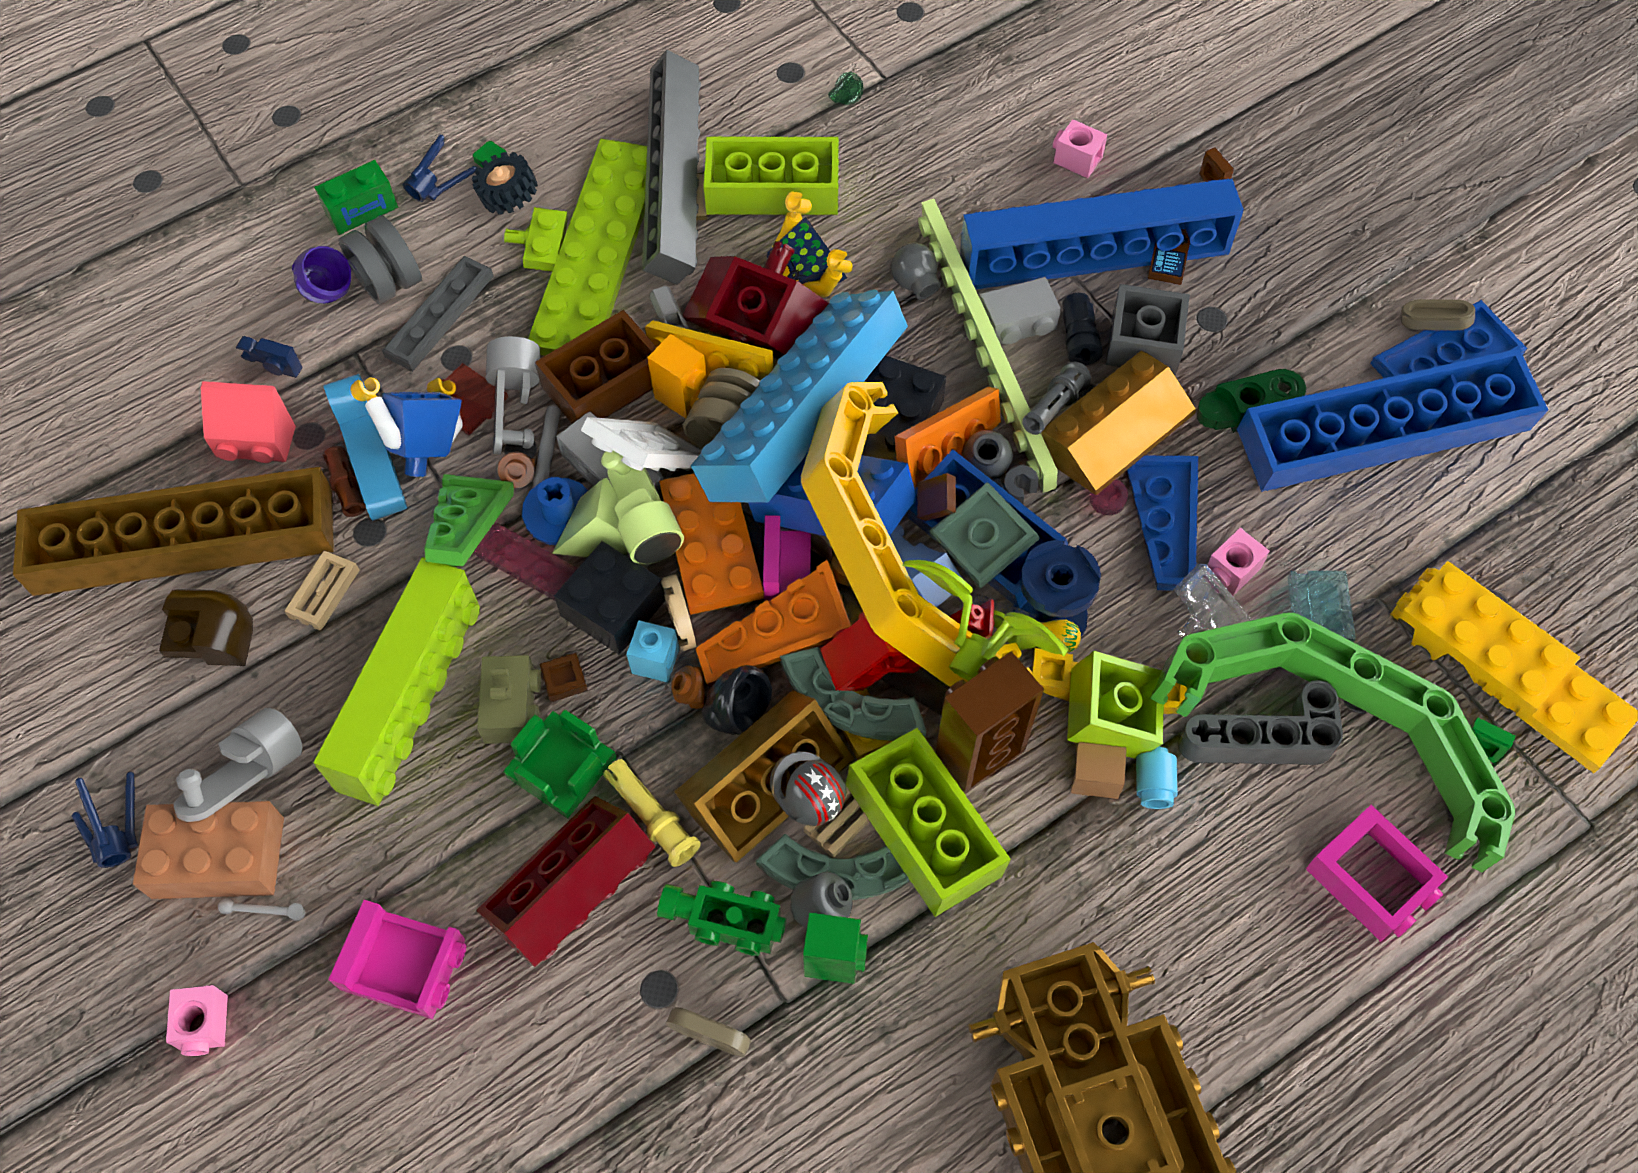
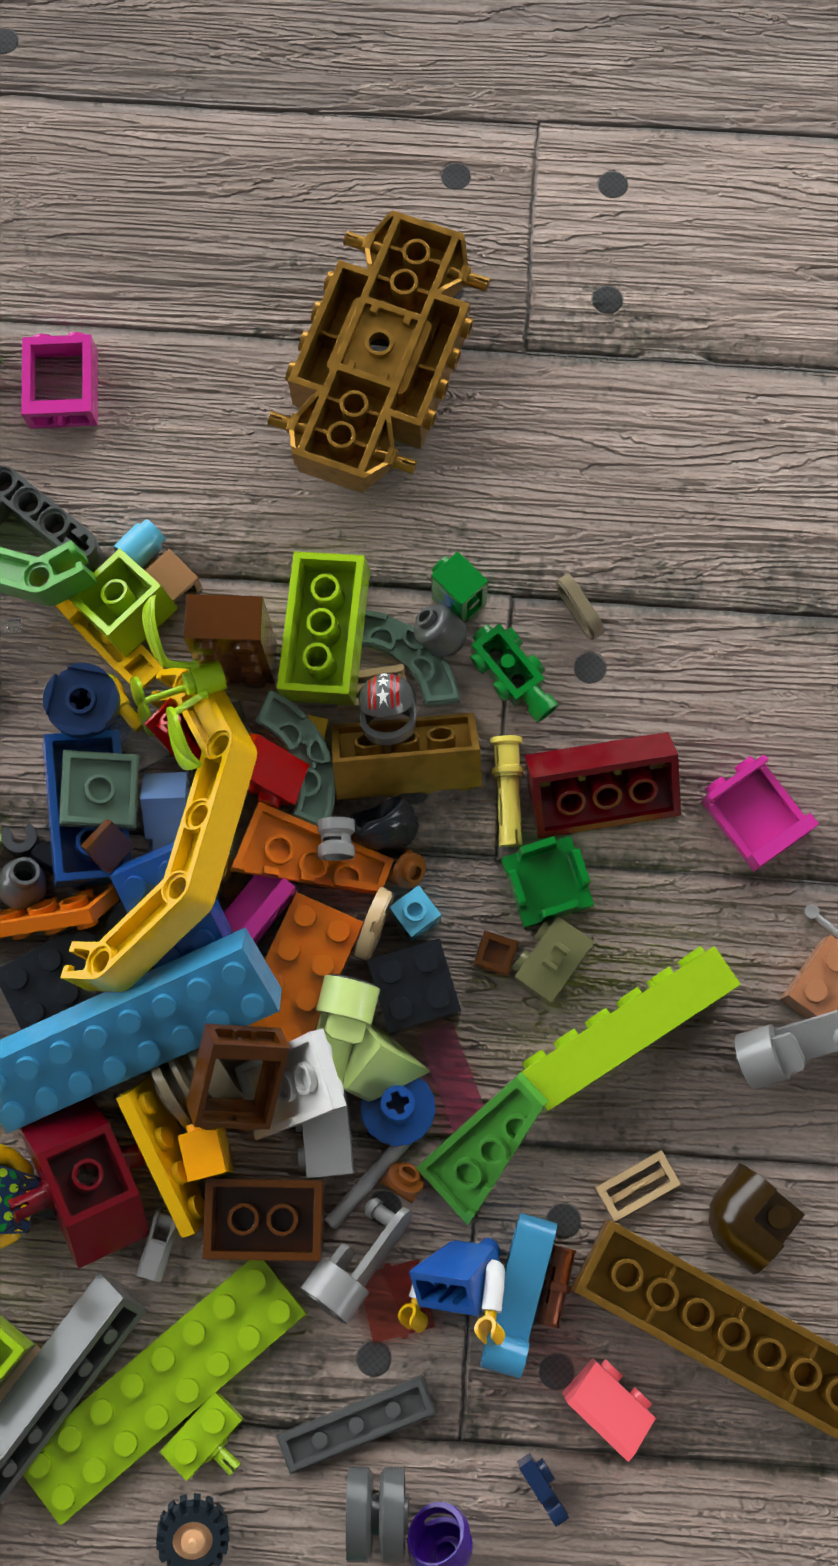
camera: 140 degrees left, 15 degrees up
none -> reddish brown window [186,1024,290,1131]
none -> light grey wheel [317,817,355,861]

